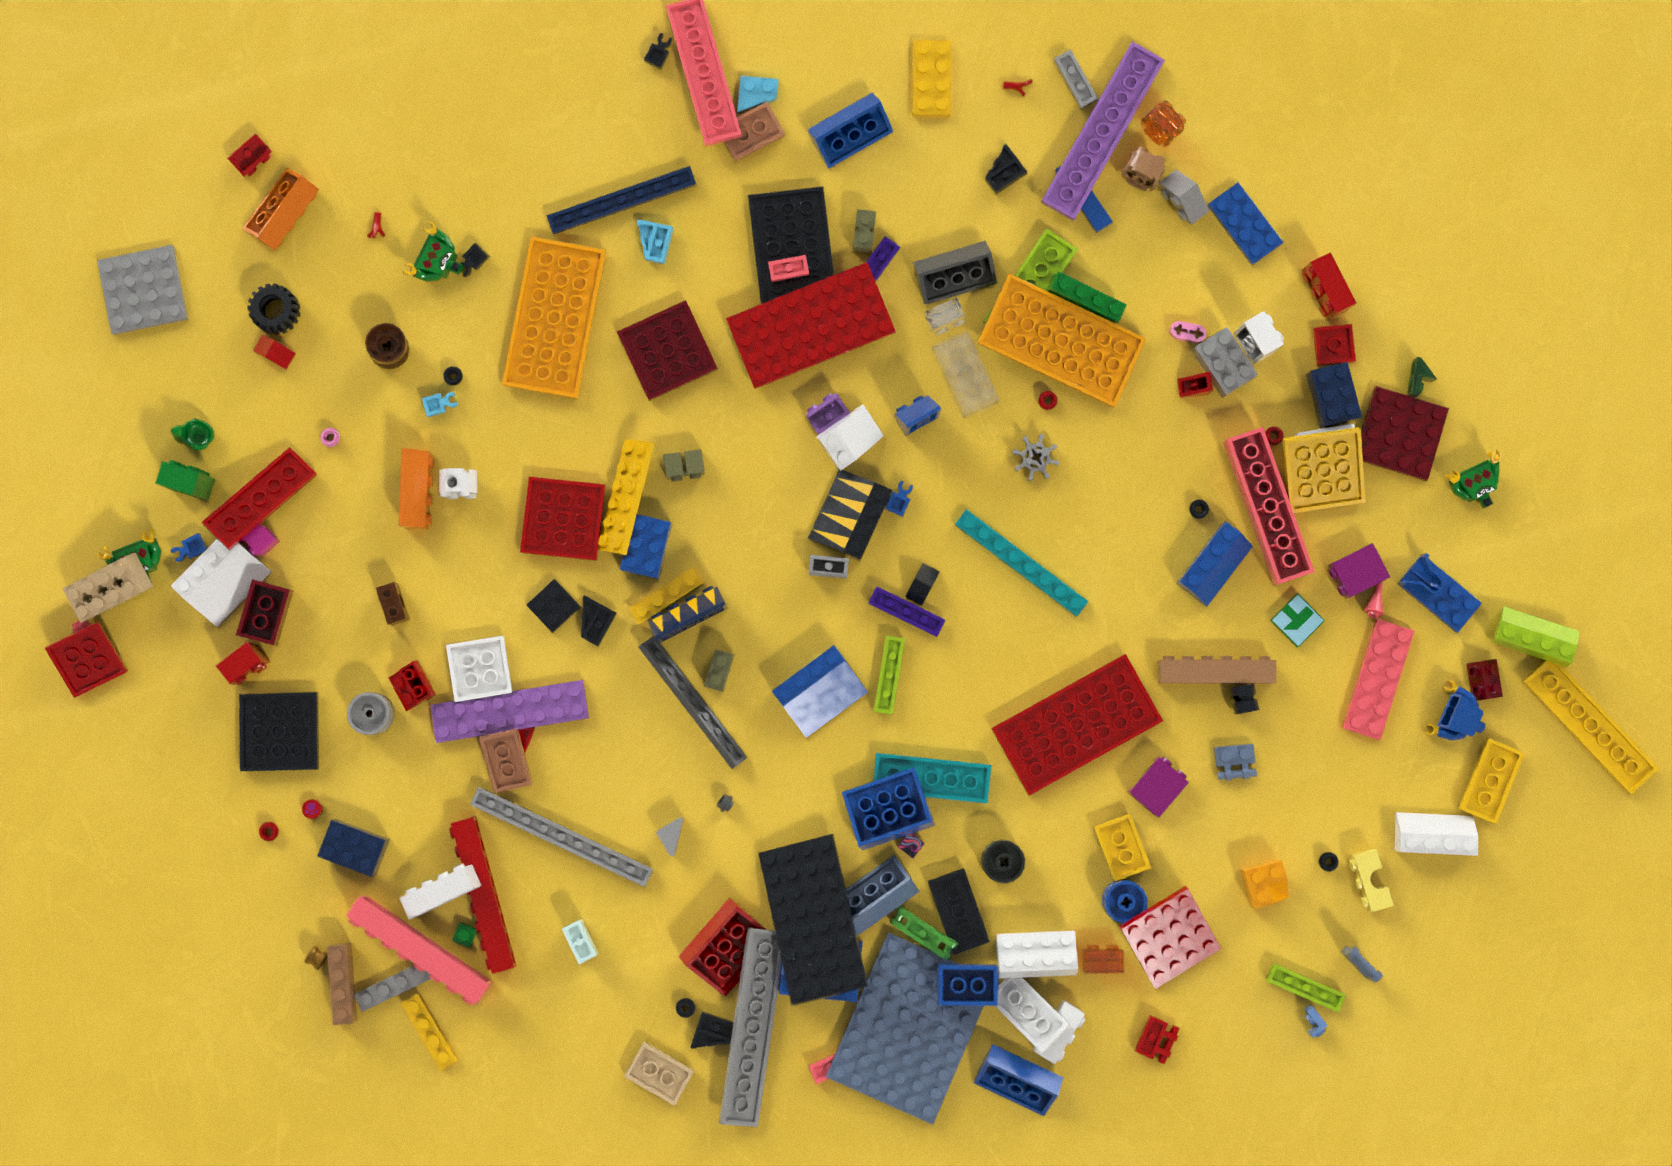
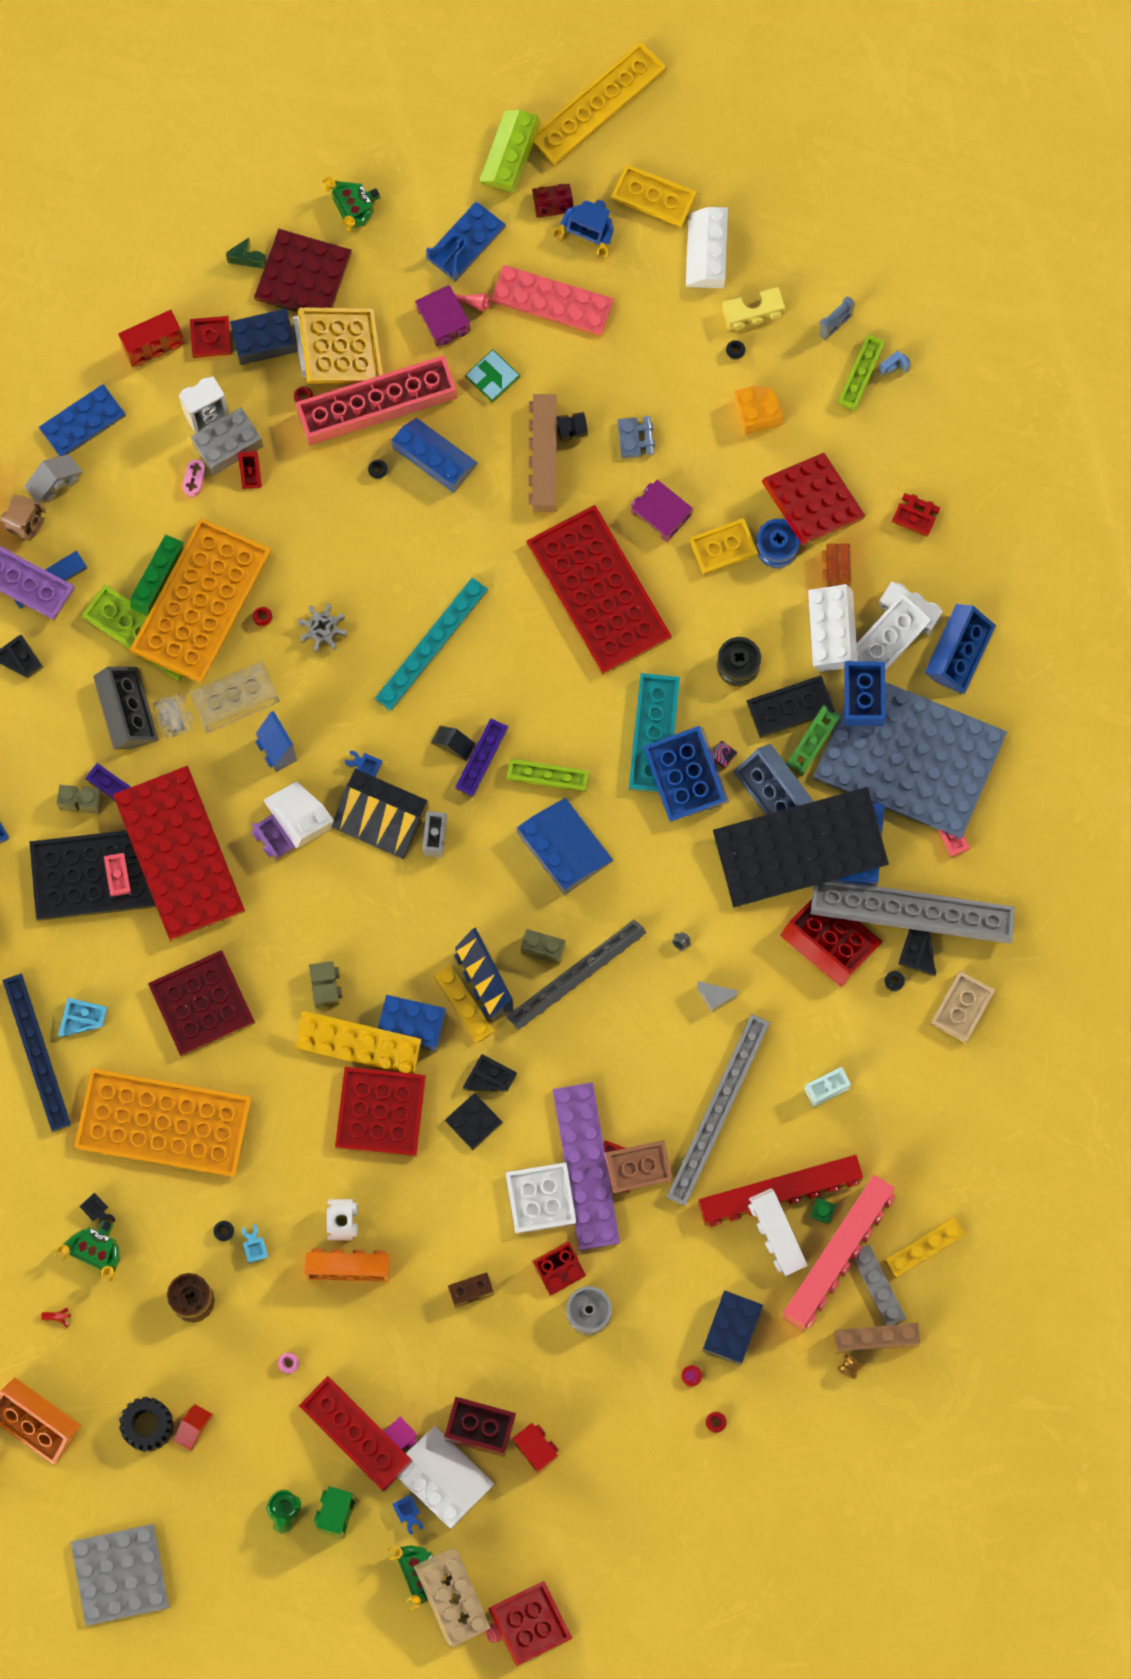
camera: 85 degrees left, 10 degrees down
black plate [239,692,319,772] -> none

